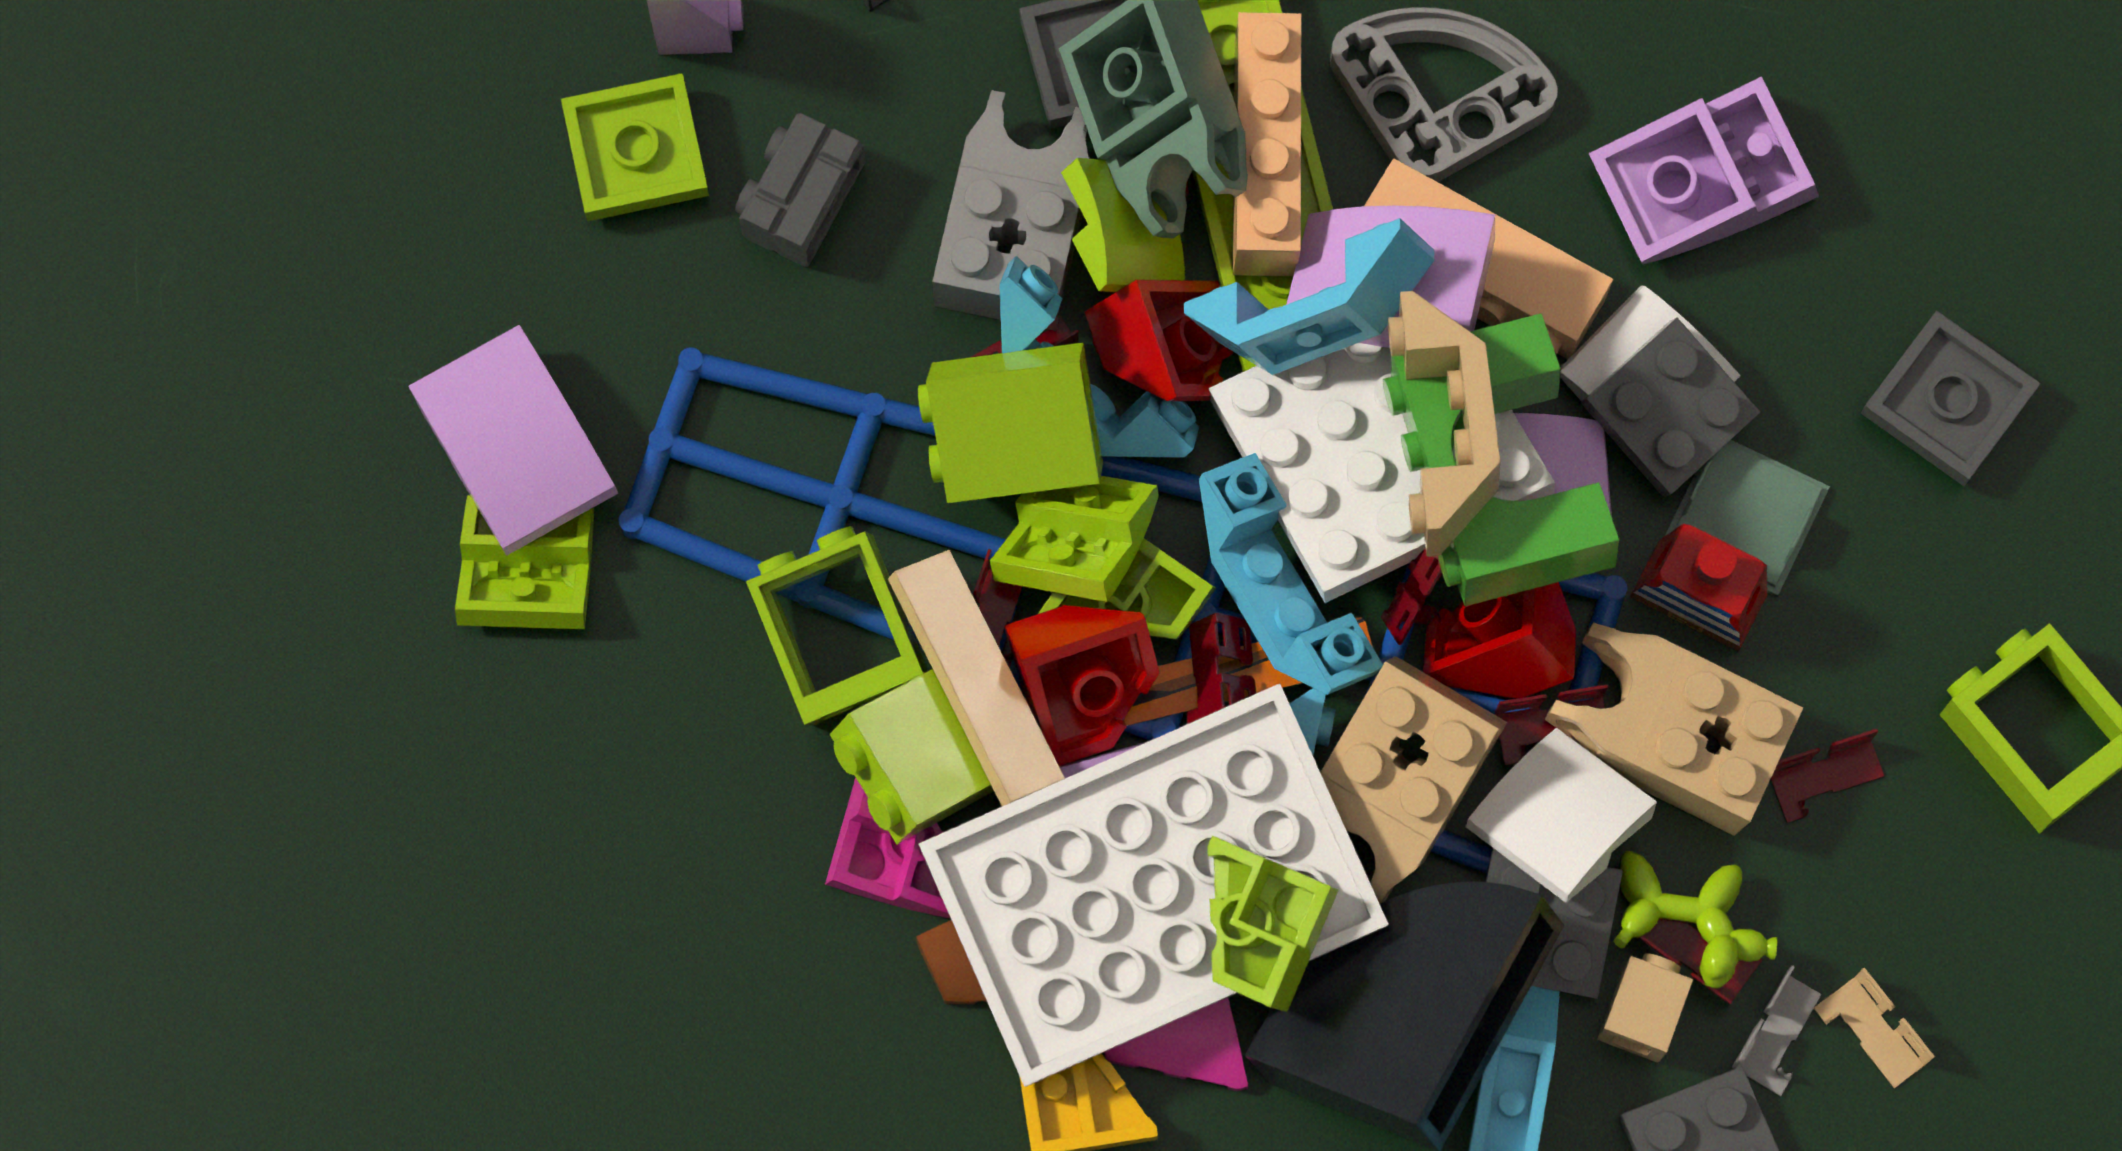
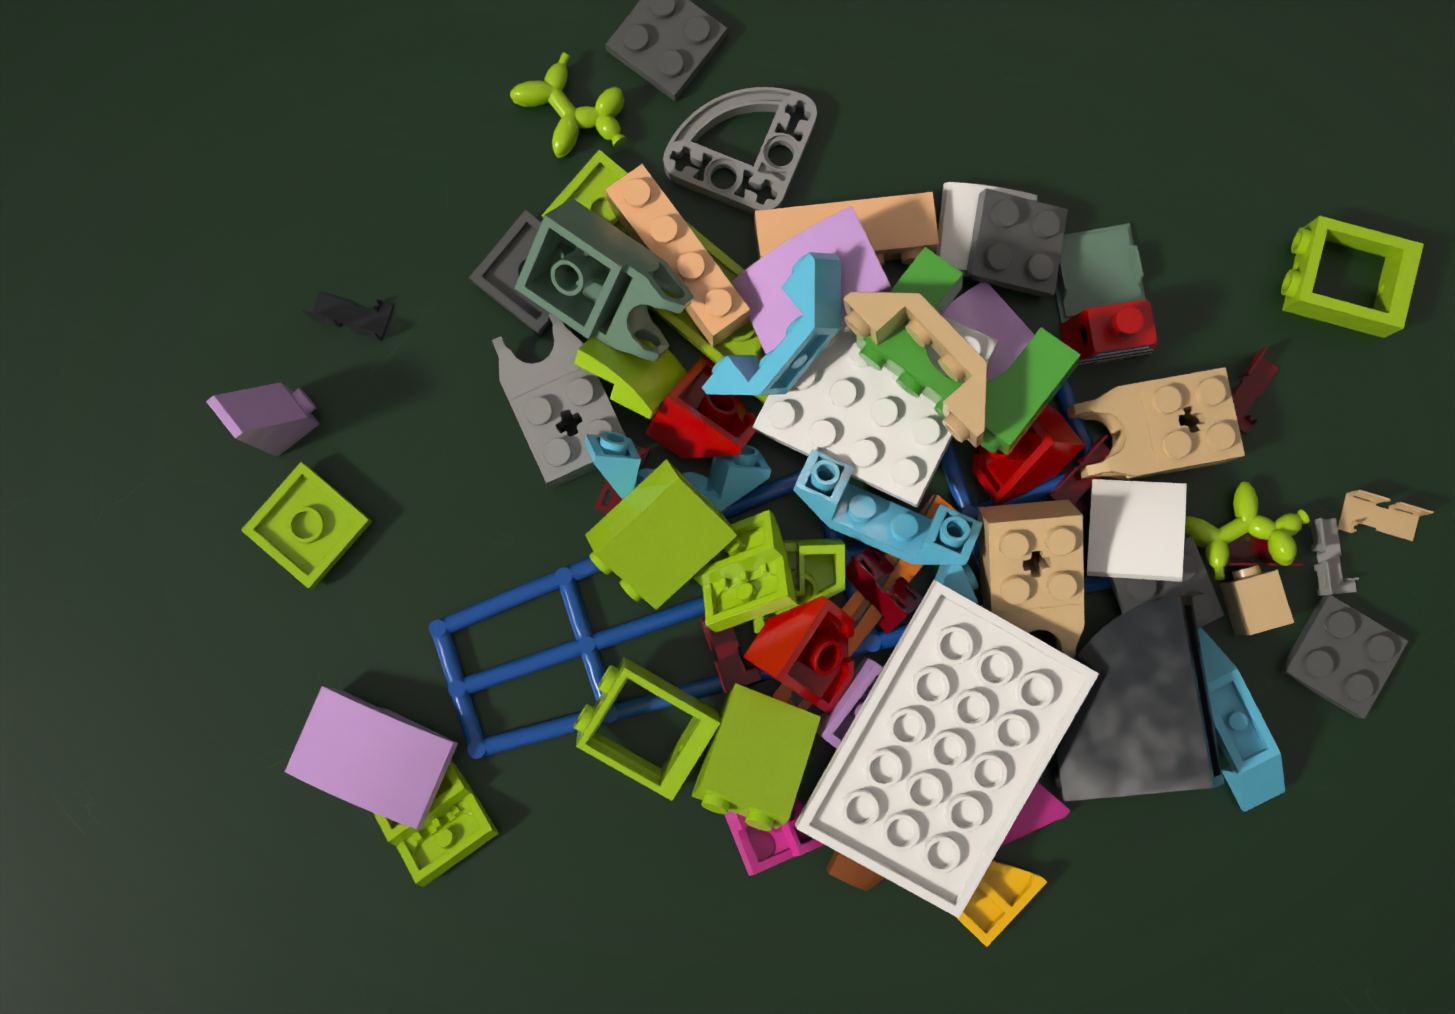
camera: 40 degrees left, 10 degrees up
dark grey brick [735,113,866,267] -> none
tan tile [888,550,1065,806] -> none
lime slope [1208,836,1339,1012] -> none
dark red piece [1381,548,1442,645] -> none
lavender slope [1589,76,1819,265] -> none
dark grey plate [1861,311,2041,487] -> none

